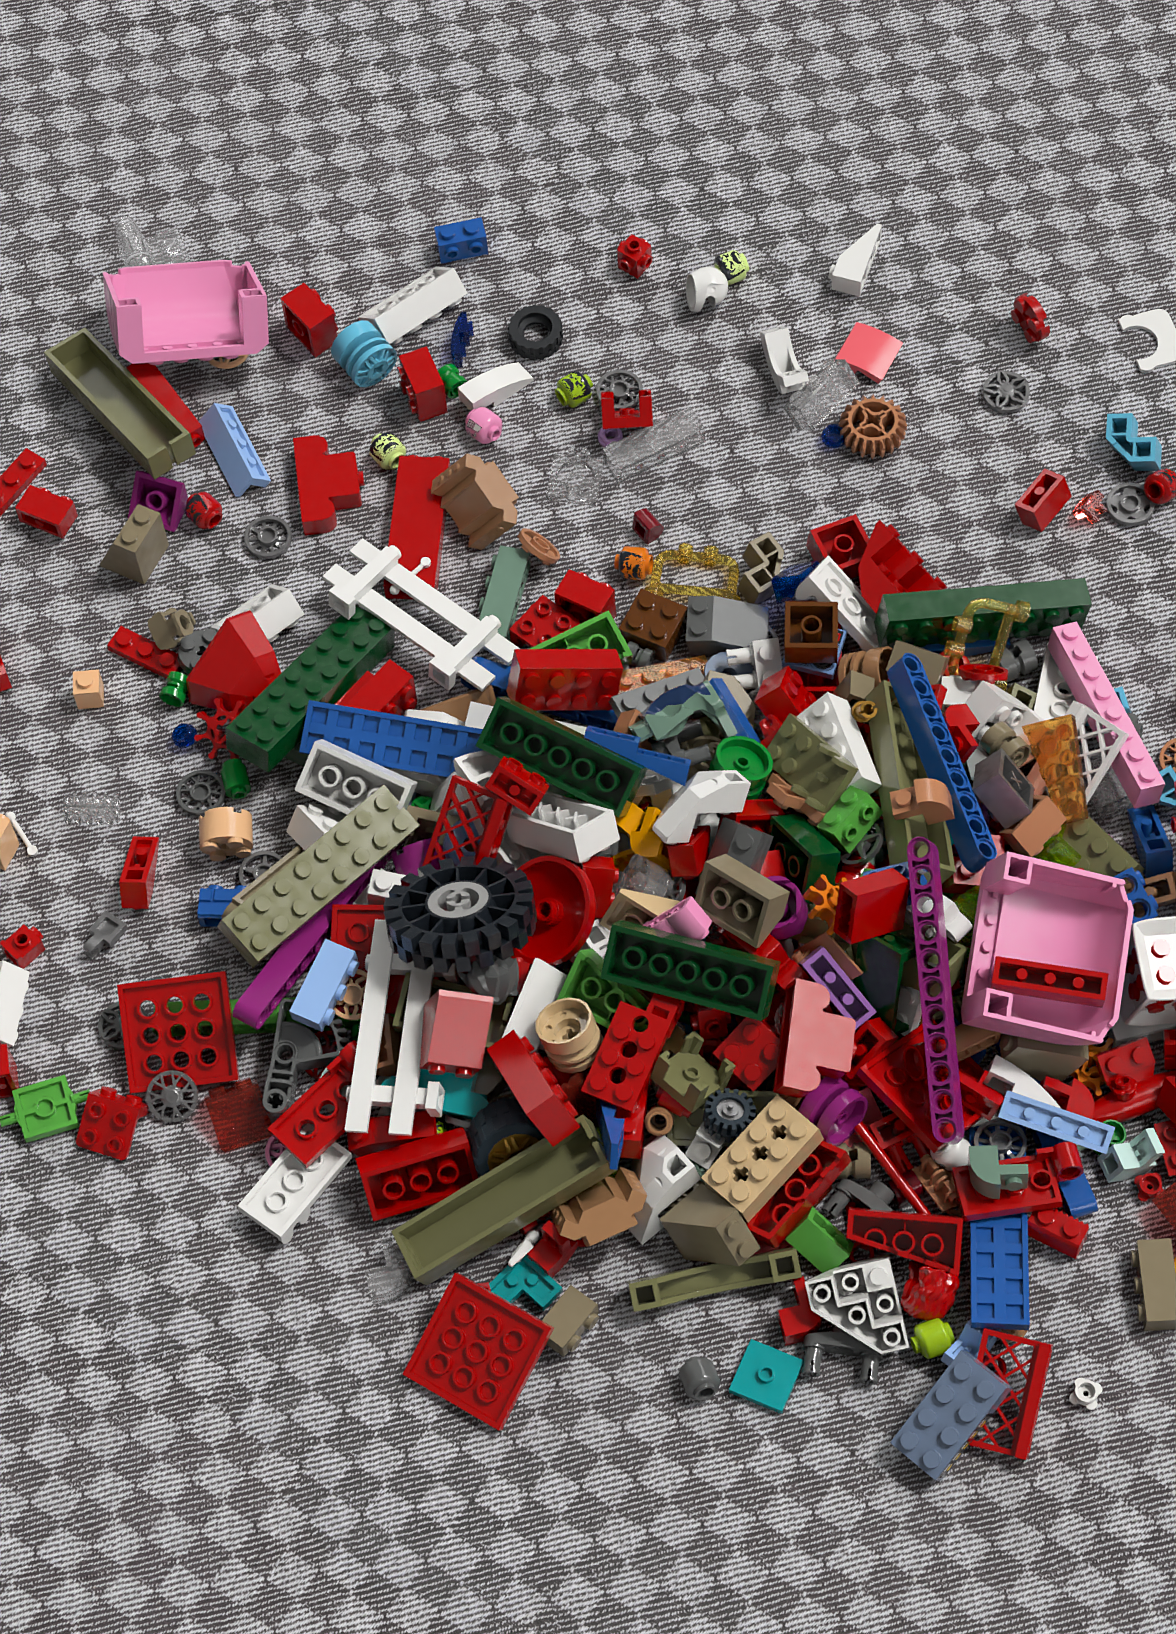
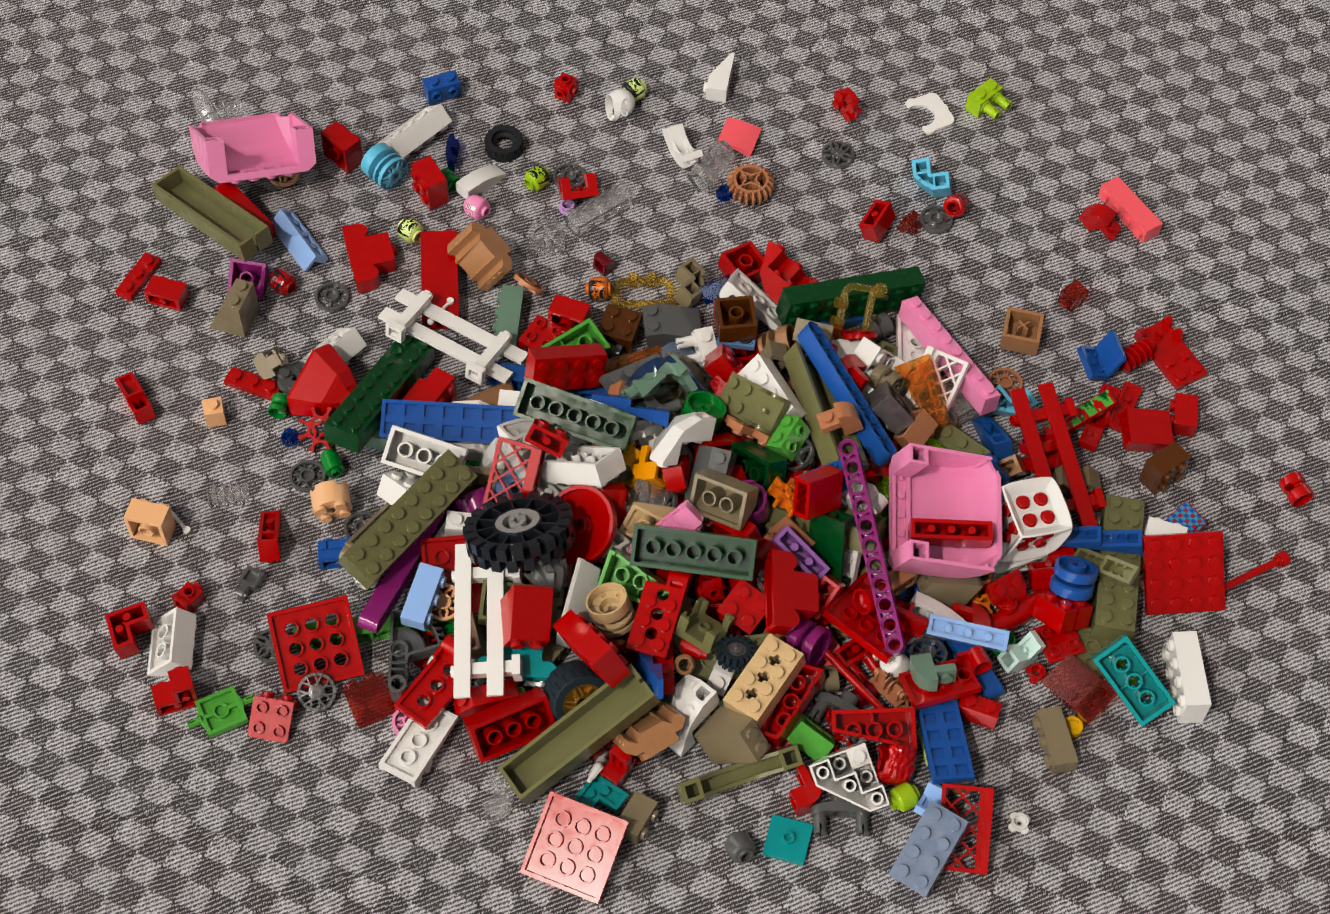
camera: 15 degrees left, 5 degrees down
pearl gold axle [851,701,877,722] -> none

